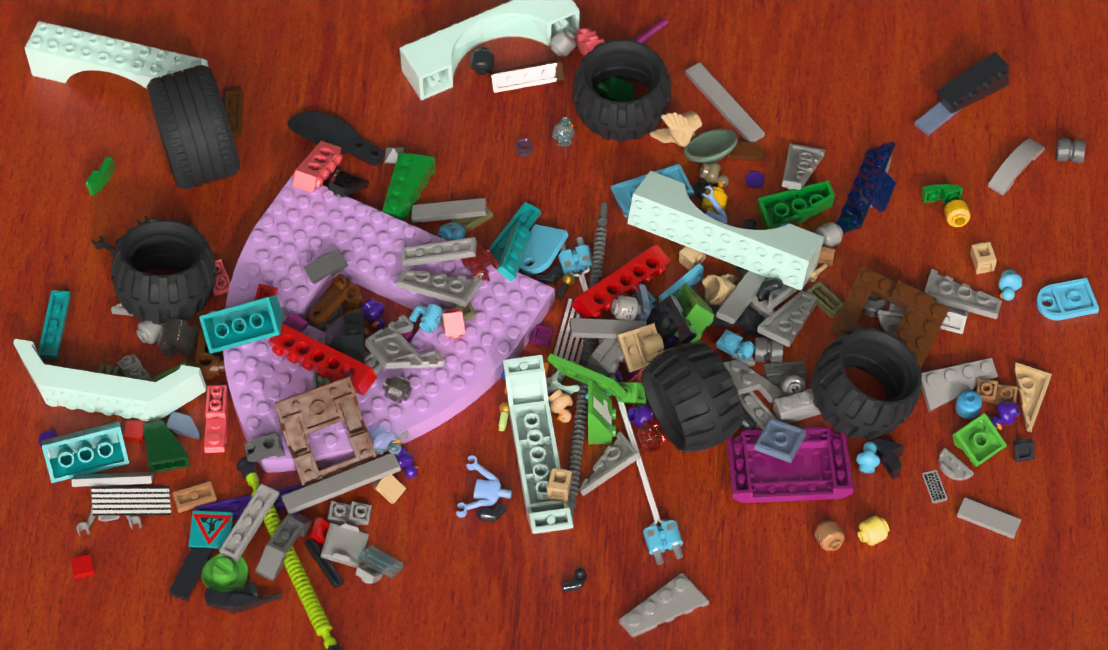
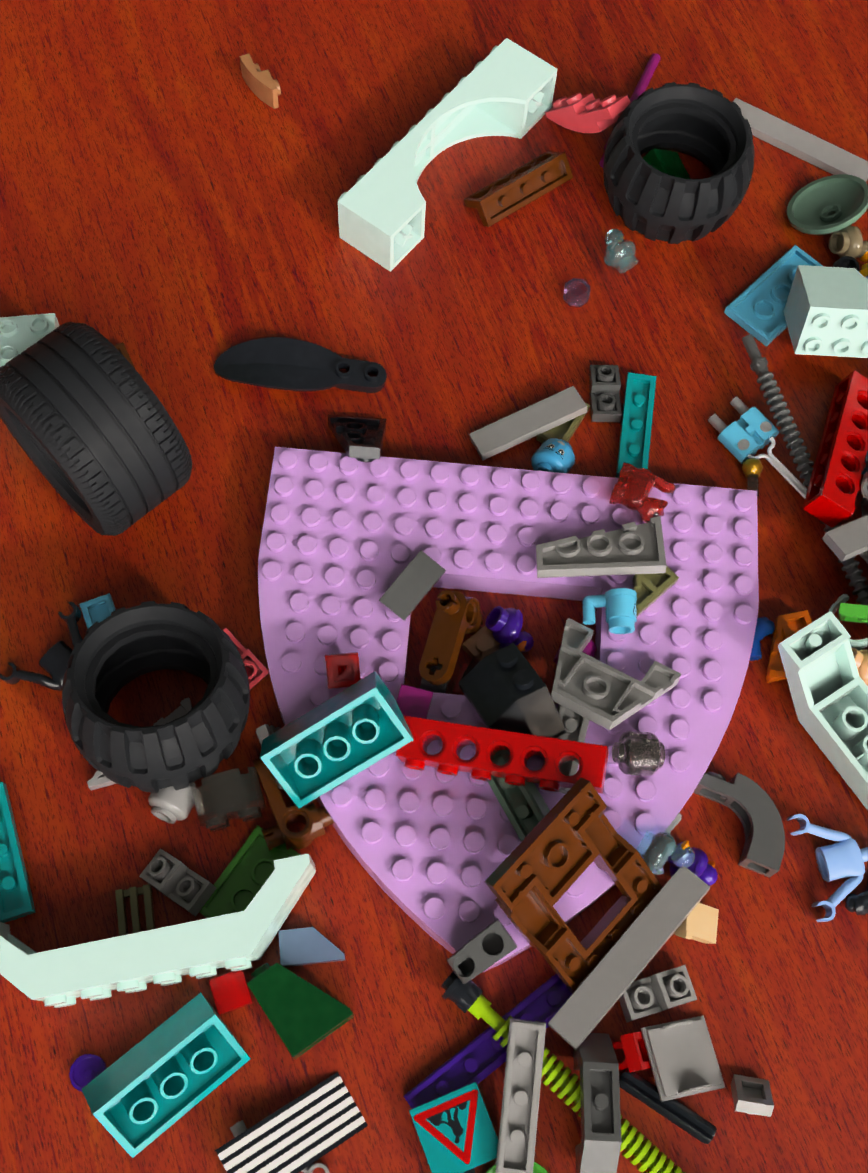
camera: 30 degrees left, 10 degrees up
tile [71,471,154,487] -> none
medium nougat plate [173,481,217,513] -> none
coral slope [204,385,228,453] -> none
coral brick [292,141,342,193] -> none
clear light blue tile [359,545,404,578] -> none
green wedge [382,152,436,222] -> none
light grey slope [385,147,404,164] -> none
light grey tile [401,237,477,267] -> none
brick [442,307,465,339] -> none
black head [471,47,495,75] -> none
teal plate [497,222,532,282] -> none
piece [499,402,510,431] -> none
medium azure tile [519,224,569,274] -> none
magenta tile [530,325,554,348] -> none
black arm [537,266,563,284] -> none
light grey head [550,30,577,57] -> none
sticker [551,298,584,365] -> none
tan helmet [650,111,702,147] -> none
none -> dark grey slope [589,365,622,423]
none -> dark grey arch [693,772,785,878]

